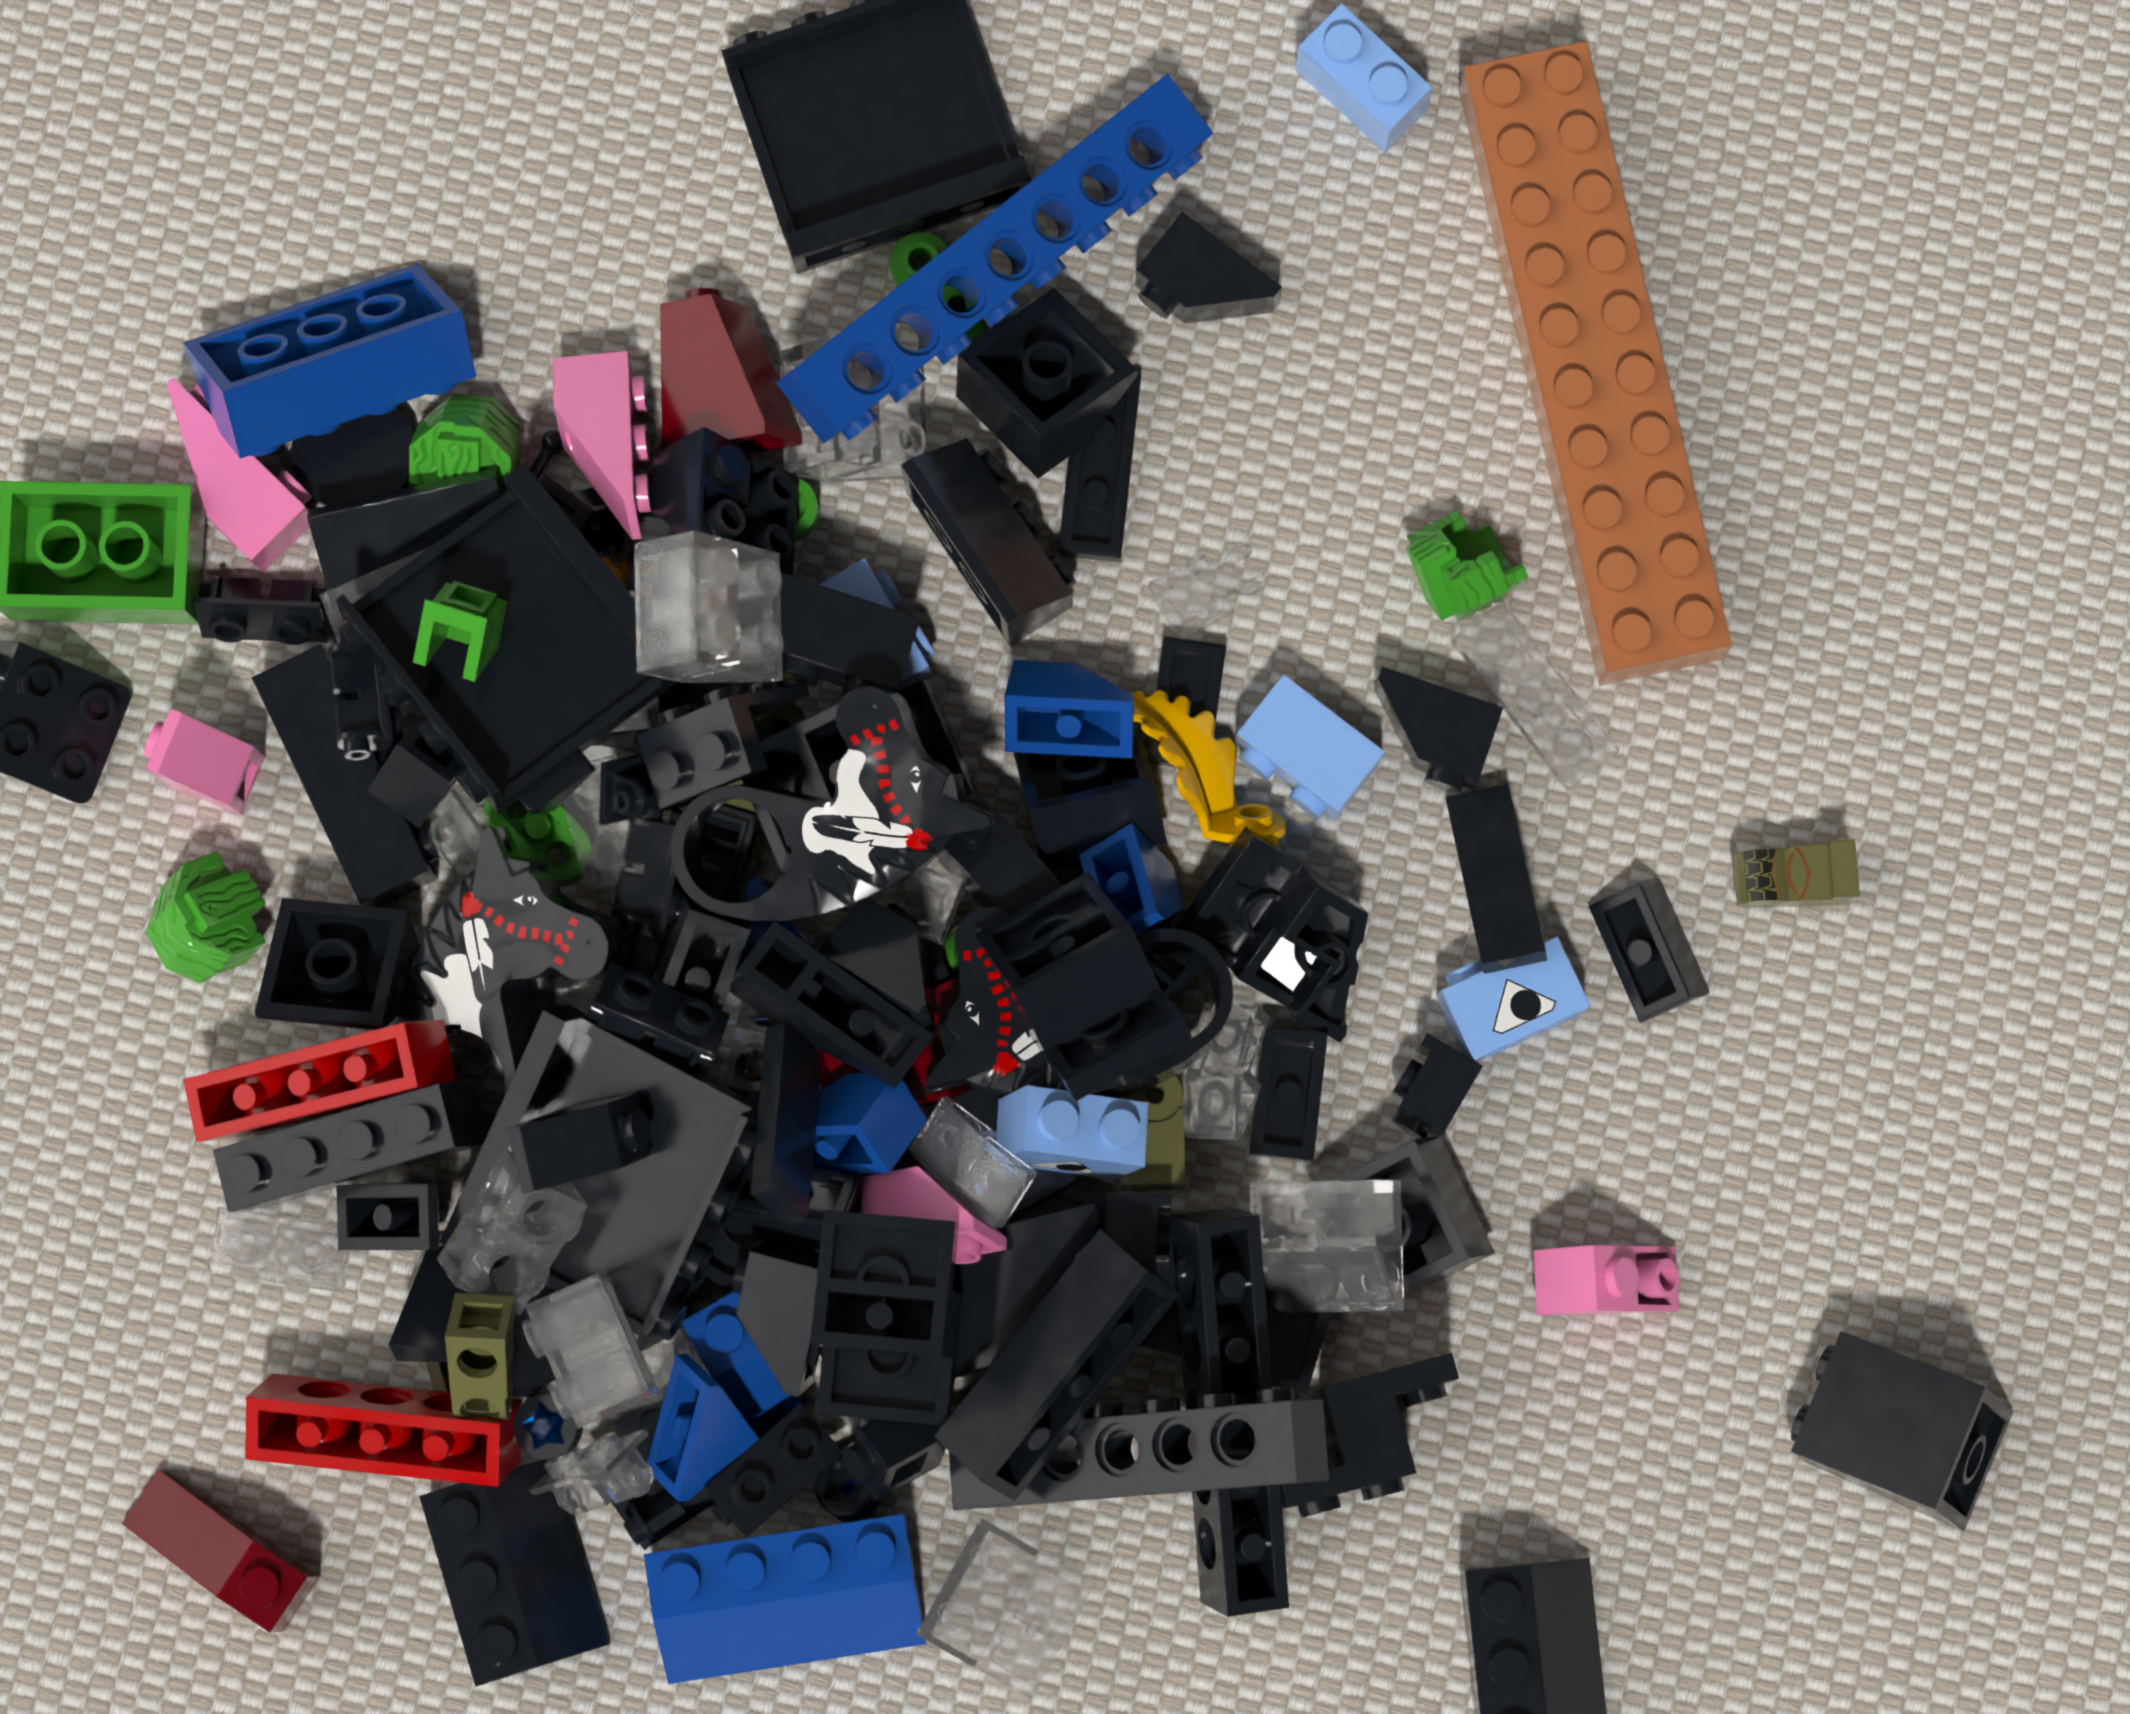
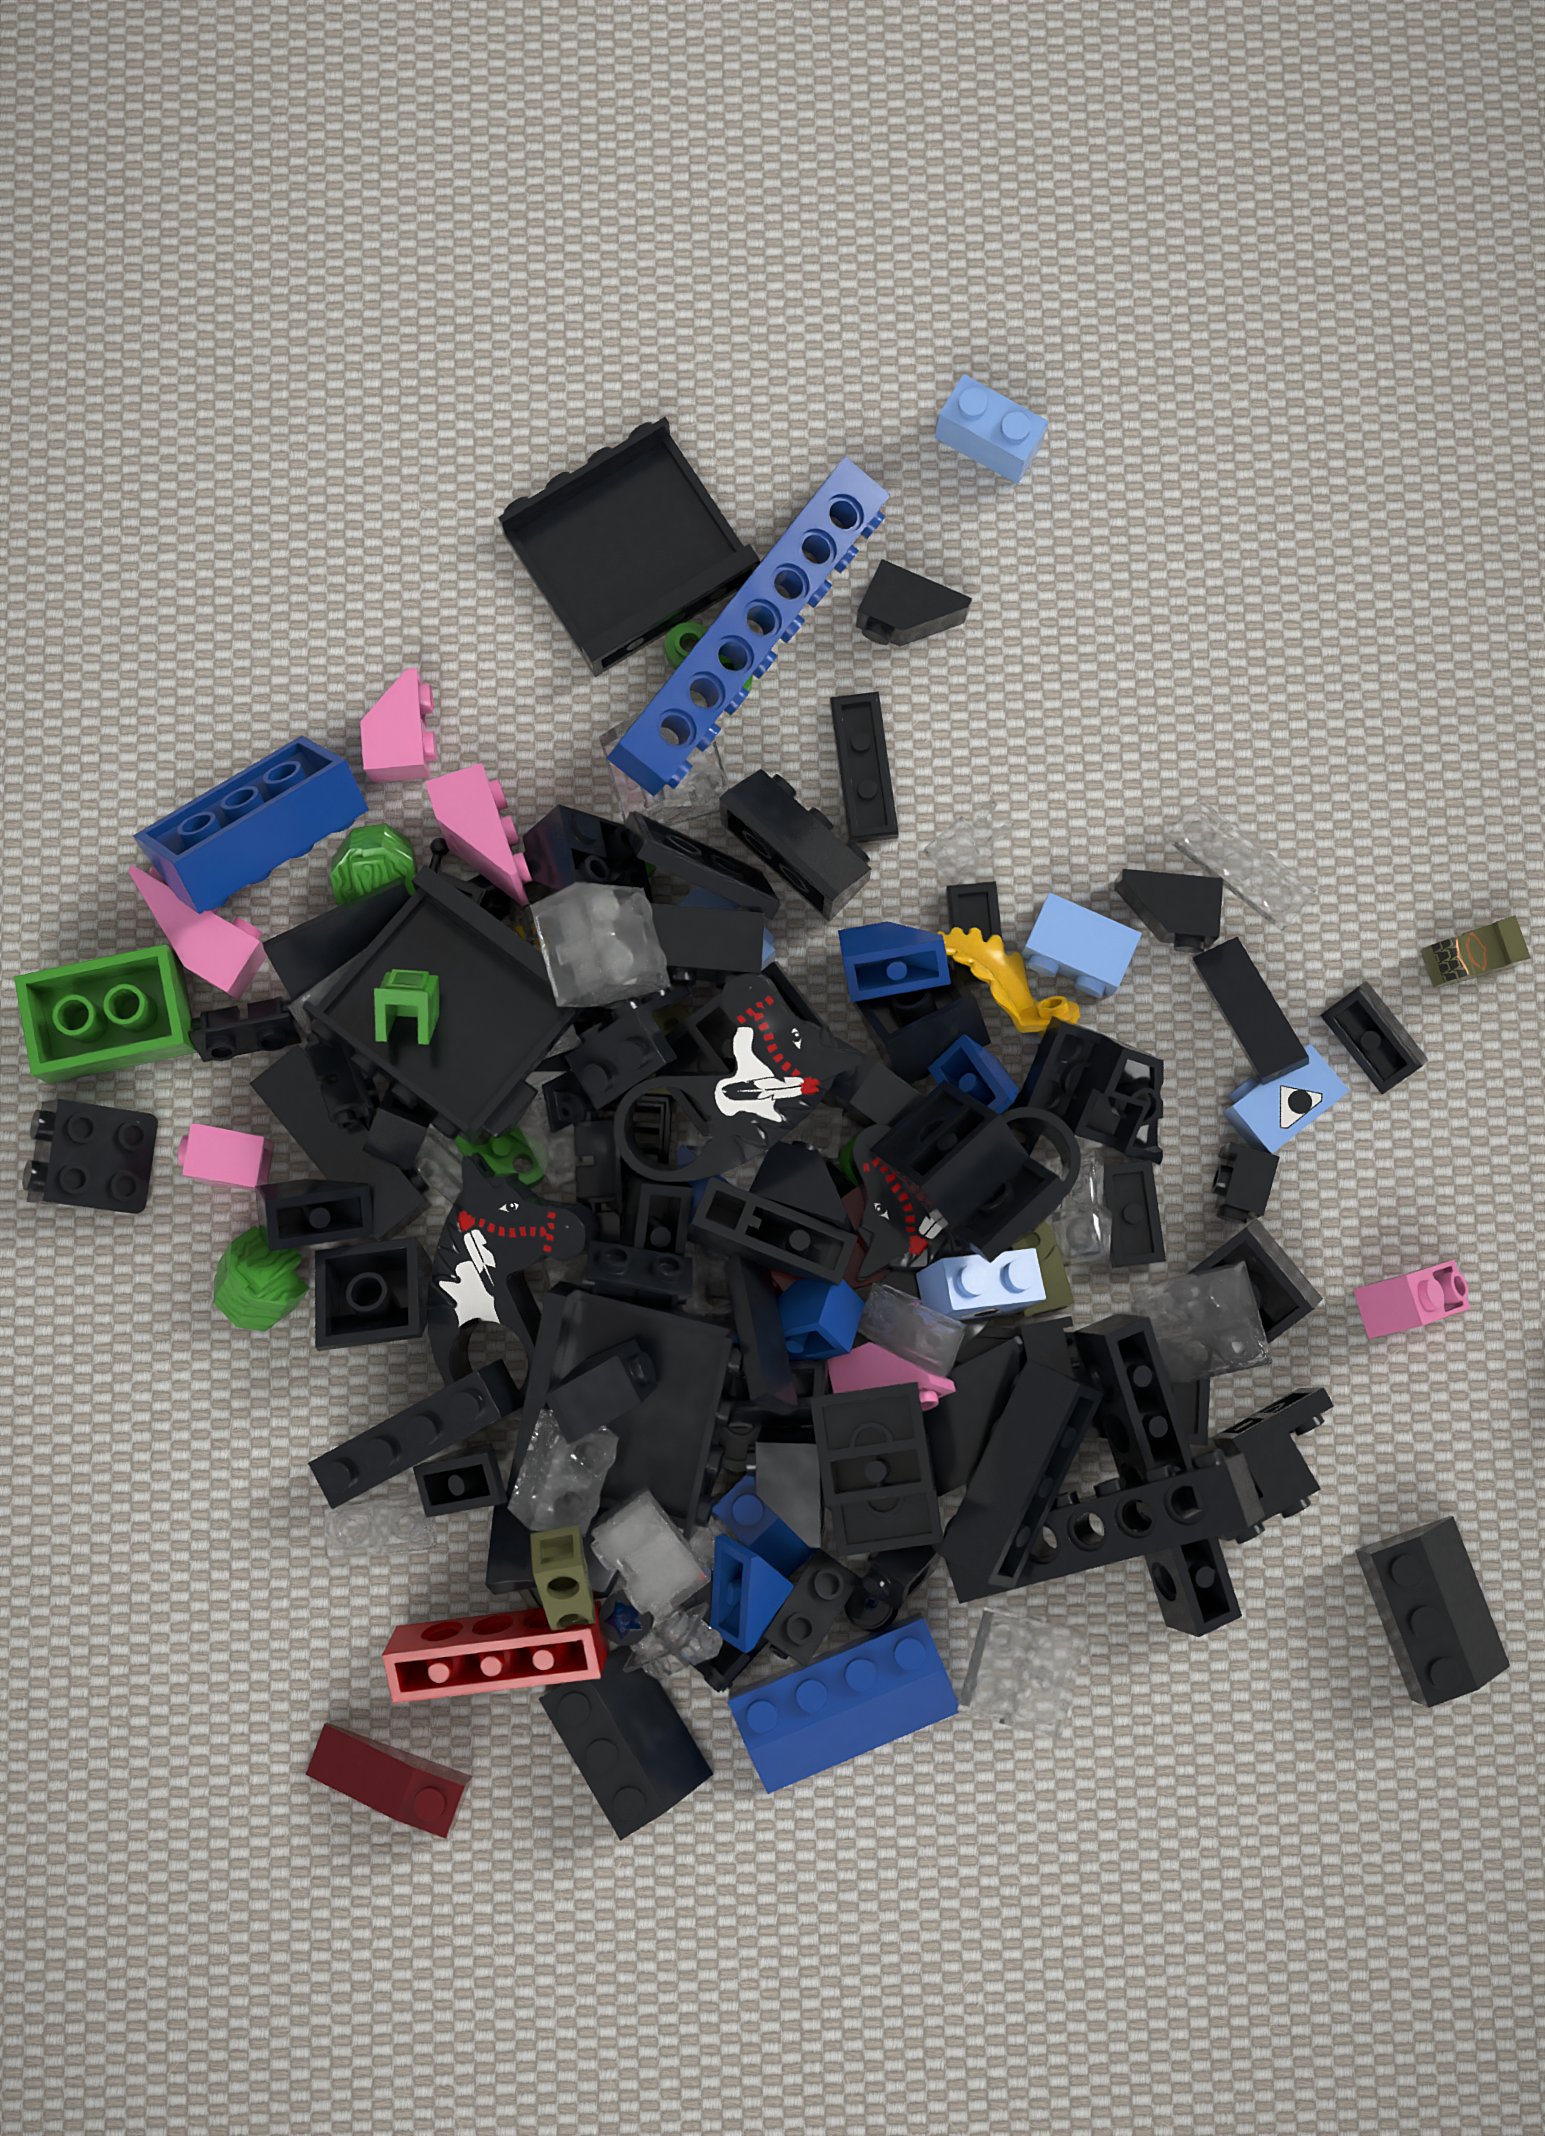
camera: 20 degrees left, 0 degrees up
red brick [183,1019,457,1142] -> none
black tile [291,407,415,506] -> none
dark red slope [660,288,802,453] -> none
black slope [956,288,1137,479] -> none
bright green hair [1406,510,1528,622] -> none
nougat brick [1459,41,1732,686] -> none
none -> black slope [255,1179,374,1251]
none -> bright pink slope [360,668,438,783]
none -> black tile [624,811,781,920]

